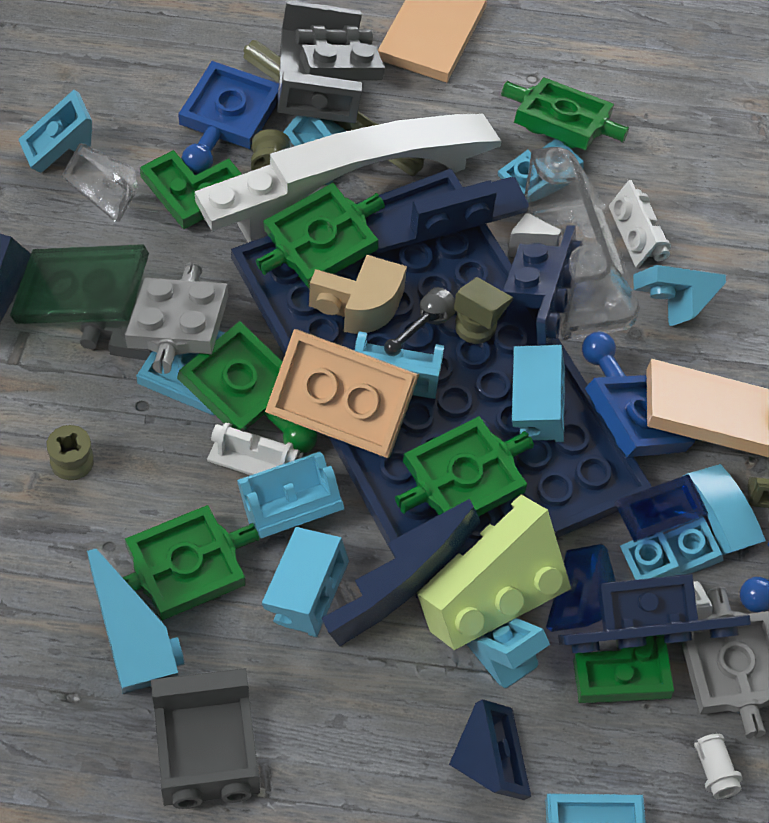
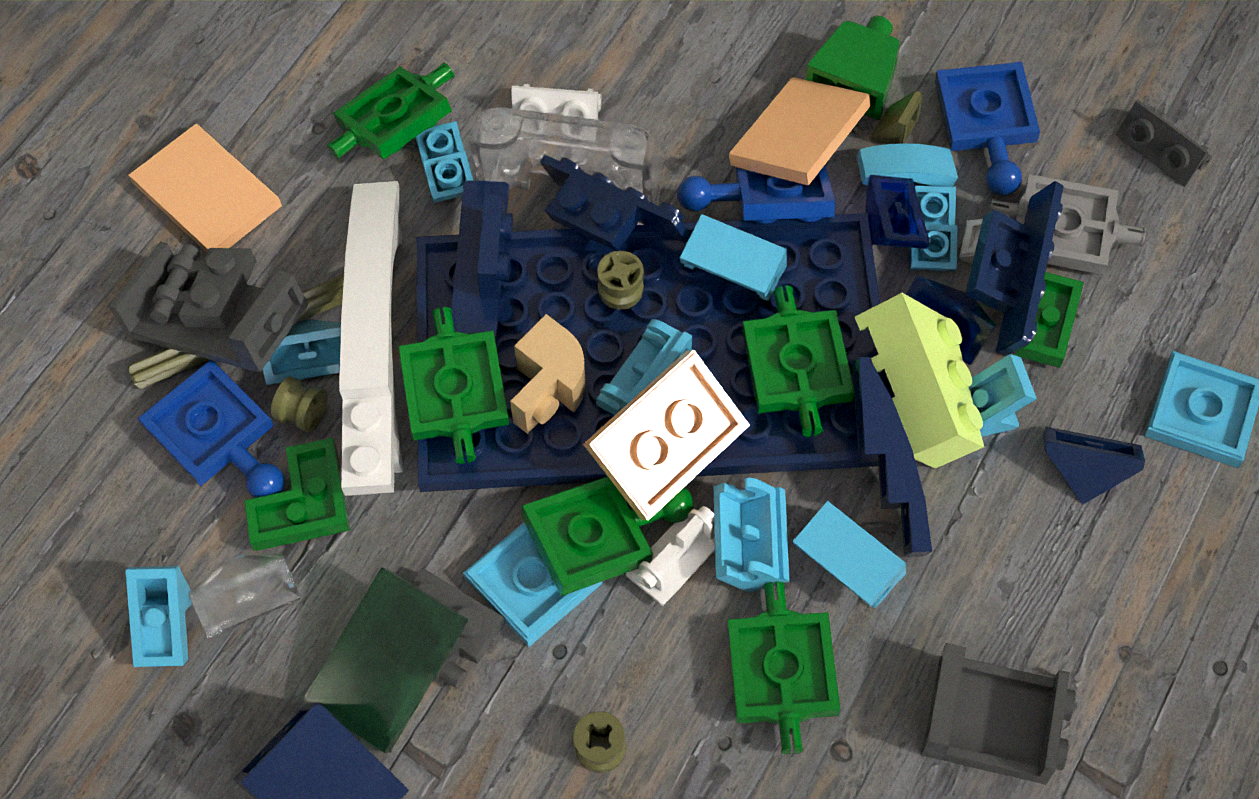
camera: 60 degrees left, 5 degrees up
medium azure slope [87,549,185,694] -> none
light grey plate [125,262,229,374] -> none
hinge [384,287,456,356] -> none
olive slope [454,277,513,330] -> none
white slope [508,213,561,257] -> none
medium azure slope [633,265,726,326] -> none
white pin [694,733,742,799] -> none

